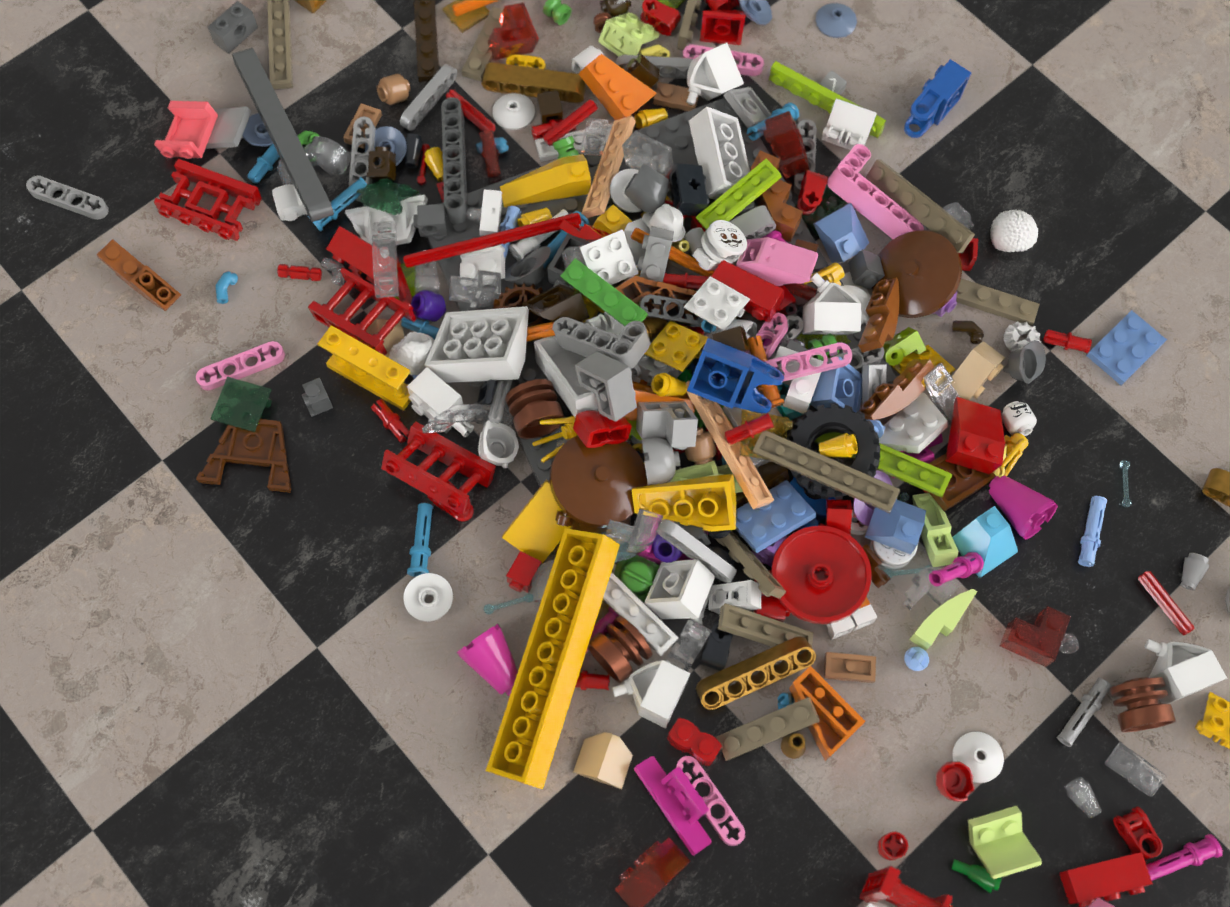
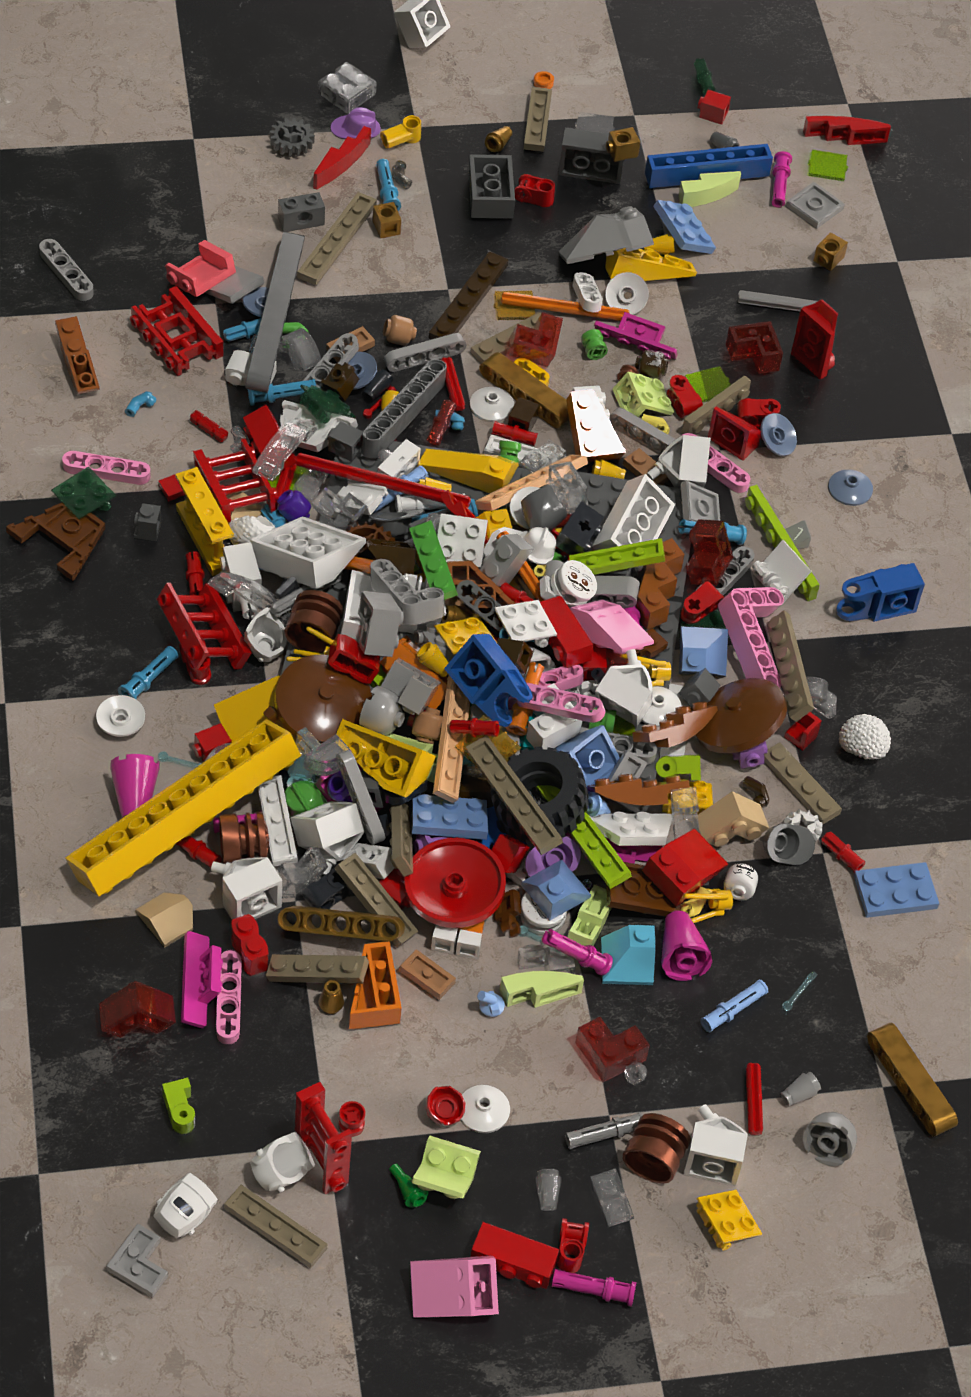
camera: 30 degrees right, 15 degrees down
red axle [543,99,598,146] -> none
dark brown brick [626,54,659,88] -> none
yellow cone [819,433,858,457] -> none
none -> red tile [158,474,185,501]

